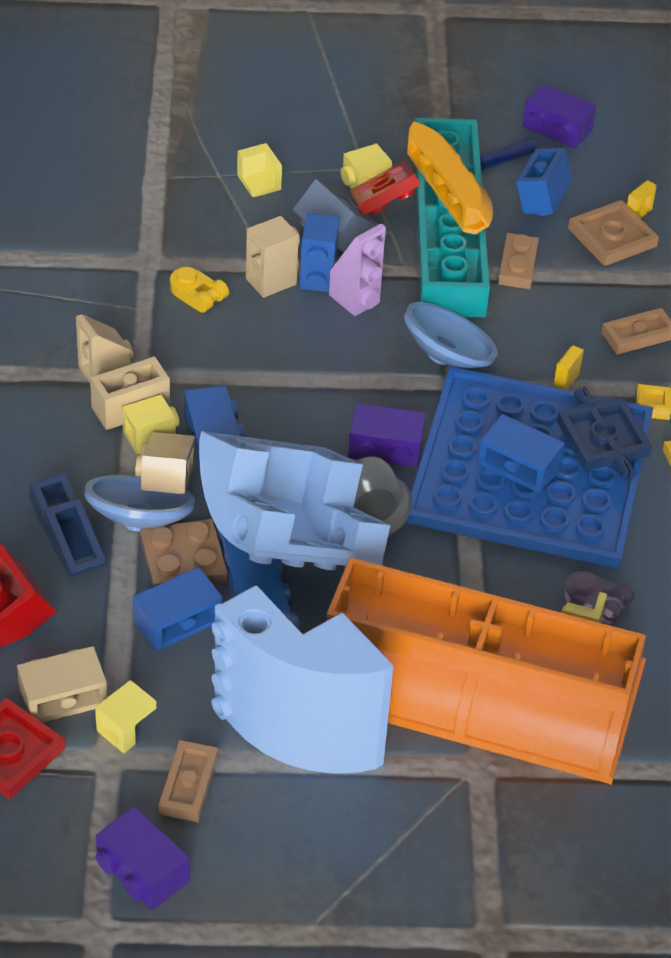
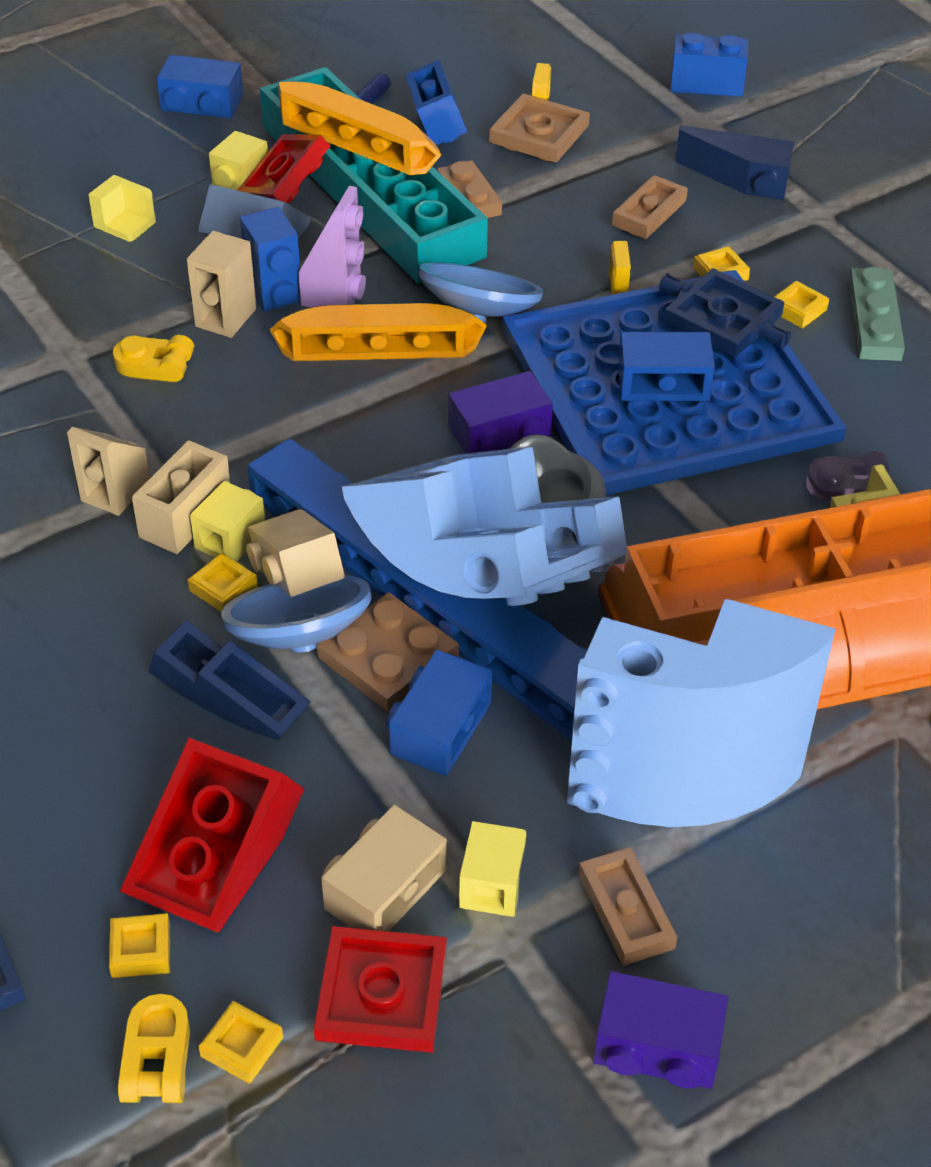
camera: 30 degrees left, 0 degrees up
dark purple brick [522,84,597,148] -> none
none -> blue brick [157,55,243,118]
none -> yellow tile [188,553,258,612]
none -> light orange brick [270,303,487,361]

